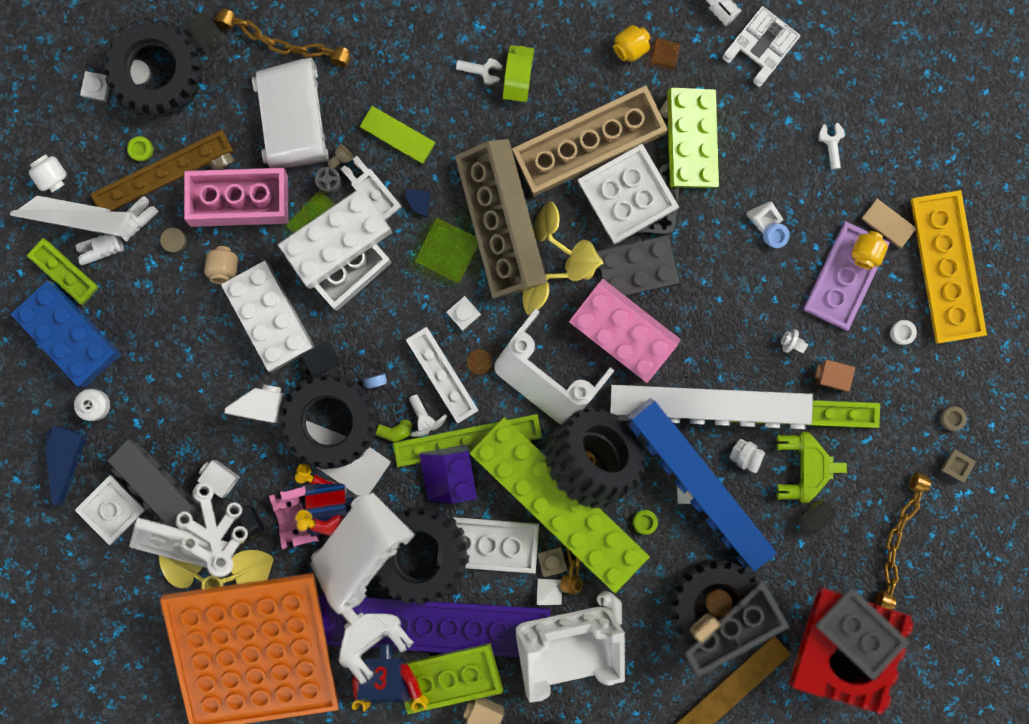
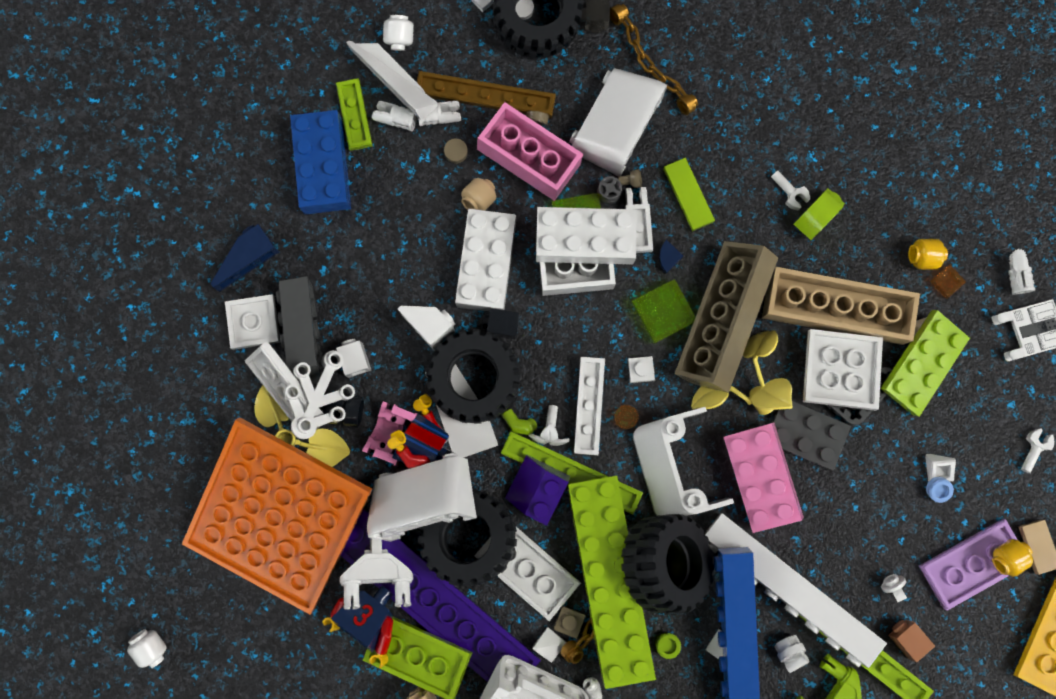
camera: 35 degrees right, 5 degrees down
white head [74,389,110,421] -> none
lime tile [127,136,154,162] -> none
light blue tile [361,373,387,389] -> none
white tile [890,320,917,345] -> none

